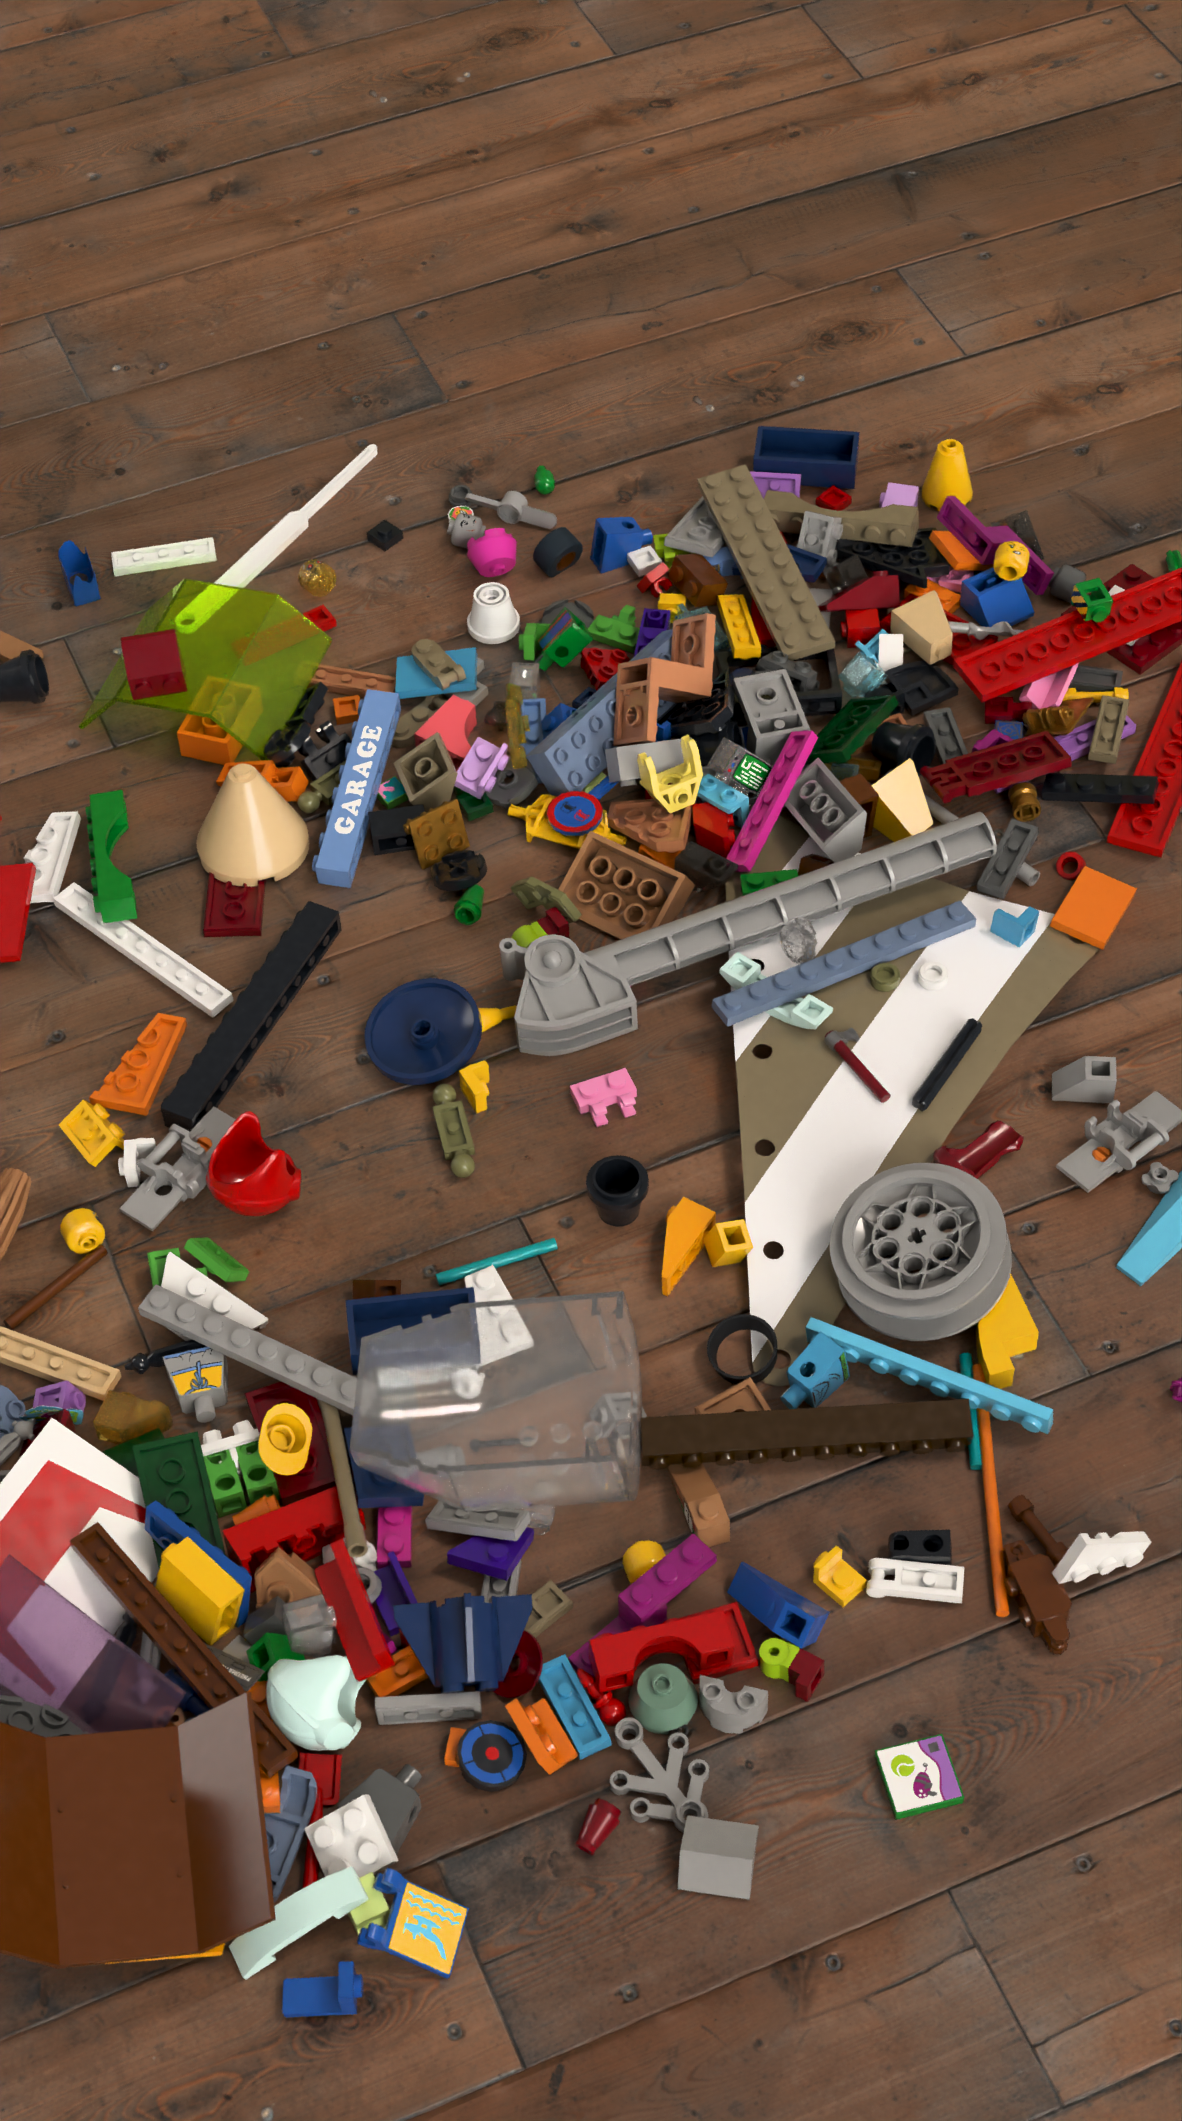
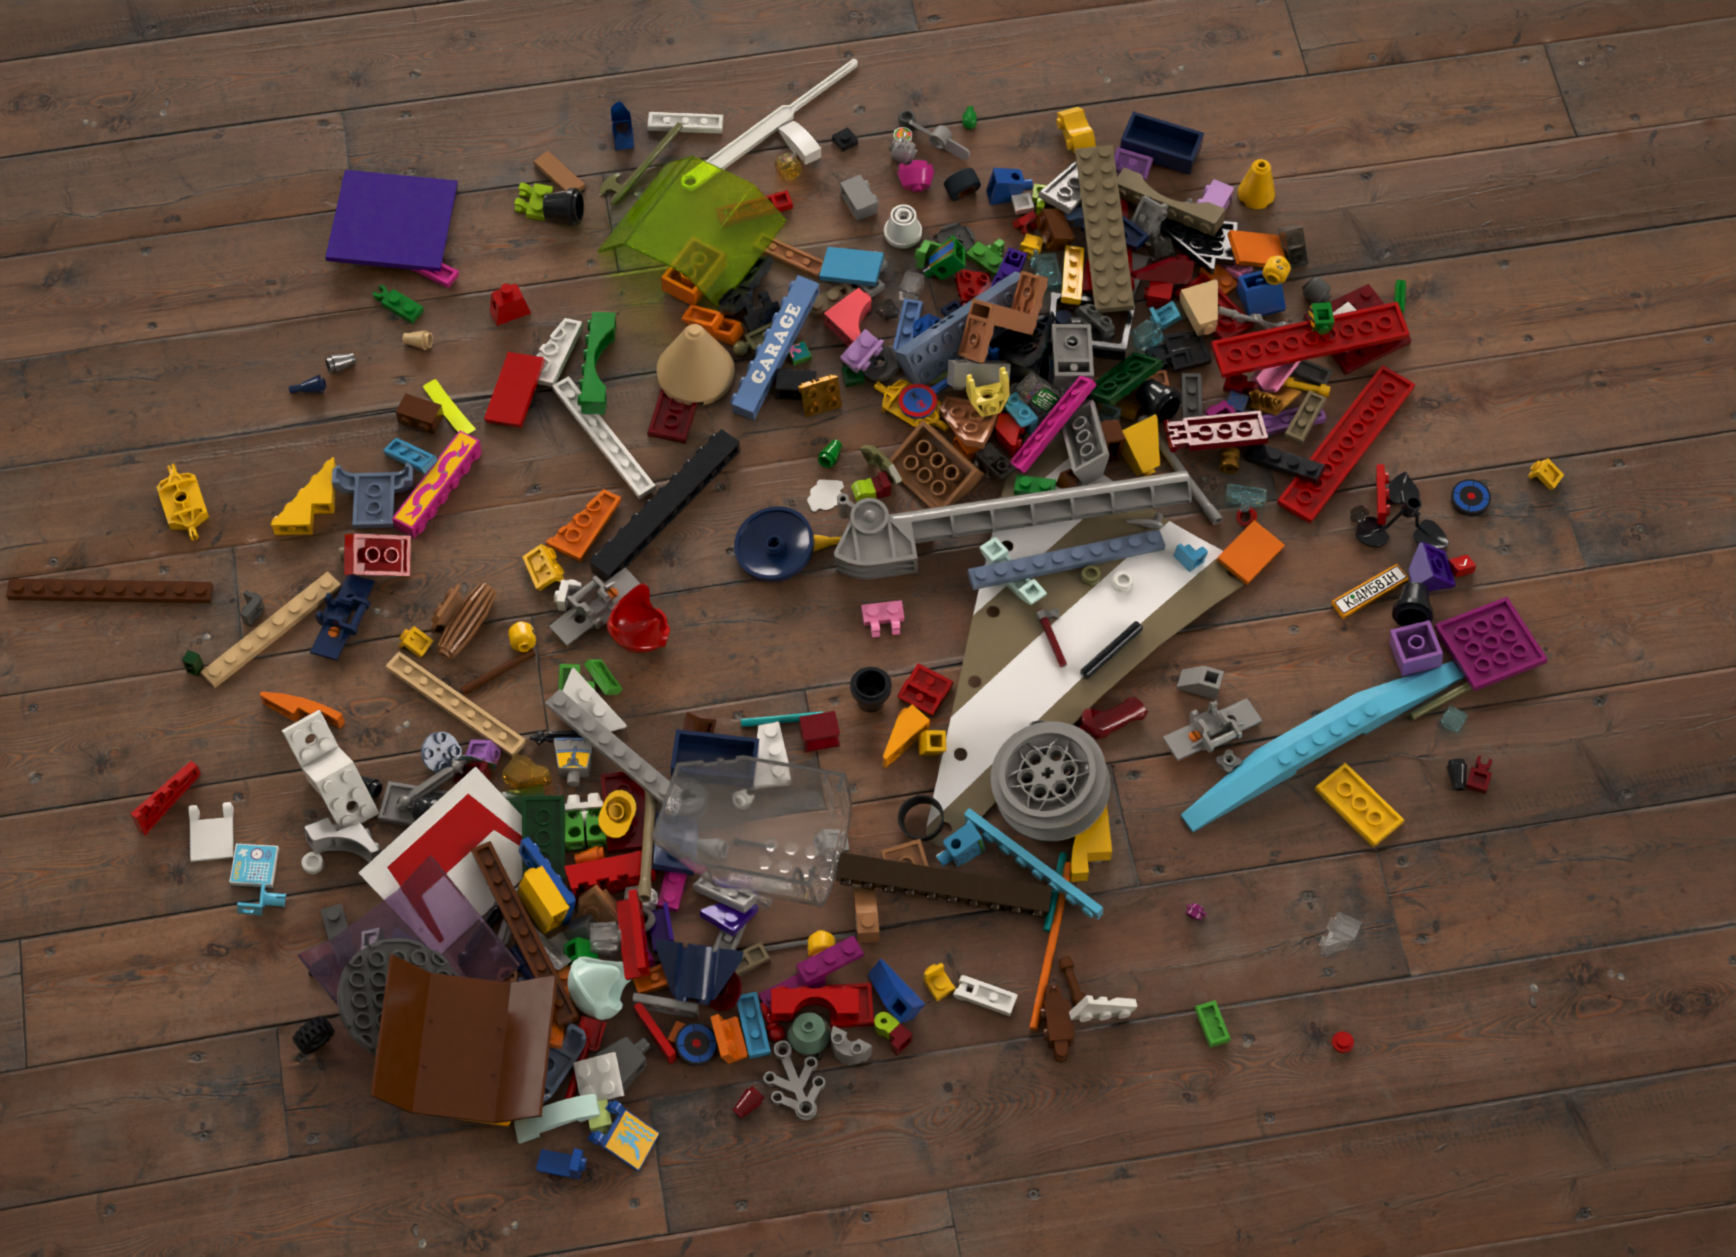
camera: 10 degrees right, 10 degrees up
dark red slope [120,629,187,700] -> none
orange tile [333,695,360,725] -> none
dark tan slope [394,732,458,813] -> none
dark tan plate [411,639,466,691] -> none
black tile [430,850,487,891] -> none
olive plate [432,1083,475,1178] -> none
yellow bracket [459,1060,490,1114] -> none
clear yellow plate [505,683,530,769] -> none
light grey slope [677,1815,759,1900] -> none
clear rock [779,917,818,965] -> none
red tile [816,486,852,511] -> none
tile [874,1734,964,1820] -> none
white sticker [878,634,903,685] -> none
black leg [888,1529,952,1565] -> none
magenta bracket [937,496,1054,595] -> none
dark grey plate [977,819,1039,900] -> none
none -> olive piece [599,122,683,205]
none -> red tile [633,1002,677,1064]
none -> white slope [777,121,821,165]
none -> dark red piece [799,711,840,753]
none -> white sticker [807,480,844,512]
none -> light grey brick [840,175,879,221]
none -> red slope [897,663,954,716]
none -> yellow brick [1056,107,1096,154]
none -> light grey bar [1126,512,1165,528]
none -> clear light blue plate [1225,483,1267,512]

